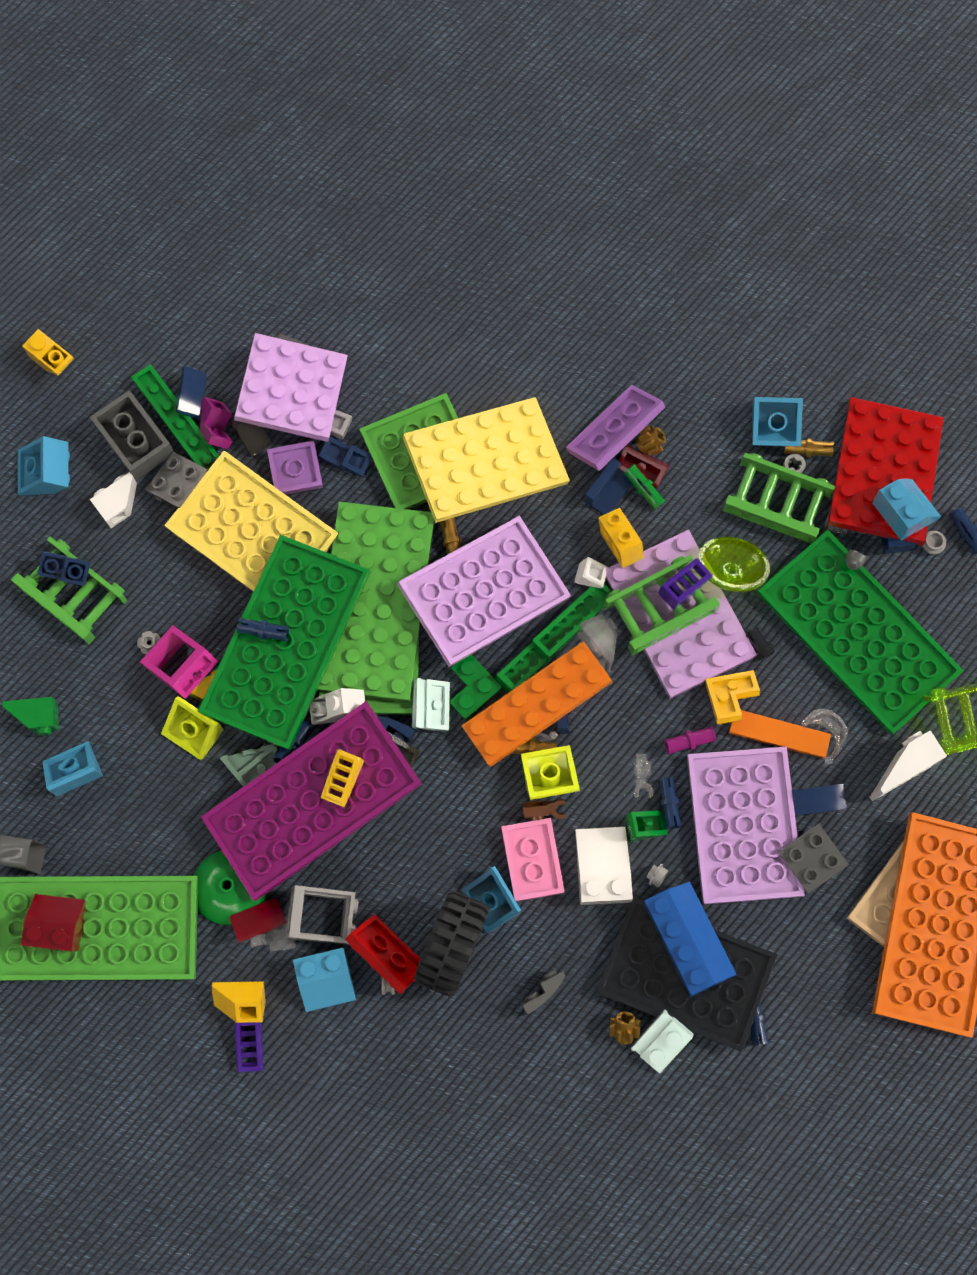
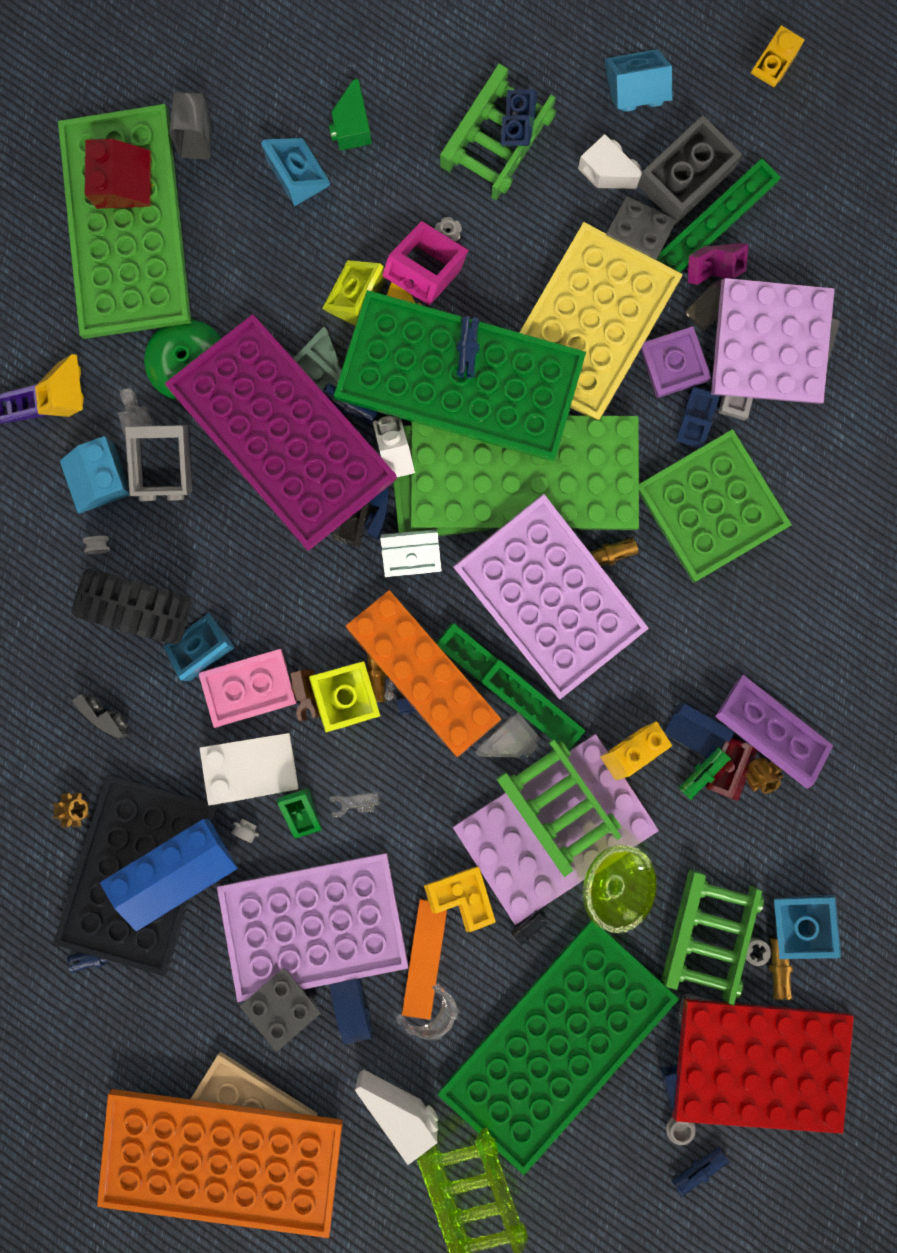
camera: 85 degrees right, 10 degrees up
dark blue slope [176,366,207,419] -> none
dark red slope [230,898,286,942] -> none
yellow slope [321,749,364,808] -> none
red plate [345,914,420,994] -> none
light yellow plate [403,397,570,523] -> none
green plate [449,654,502,721] -> none
white slope [575,557,608,588] -> none
light aqua plate [631,1010,694,1073] -> none
dark purple slope [658,558,713,610] -> none
dark blue pin [658,777,681,829] -> none
magenta pin [664,726,716,755] -> none
dark grey hinge [845,550,867,570] -> none
dark azure slope [873,479,941,541] -> none

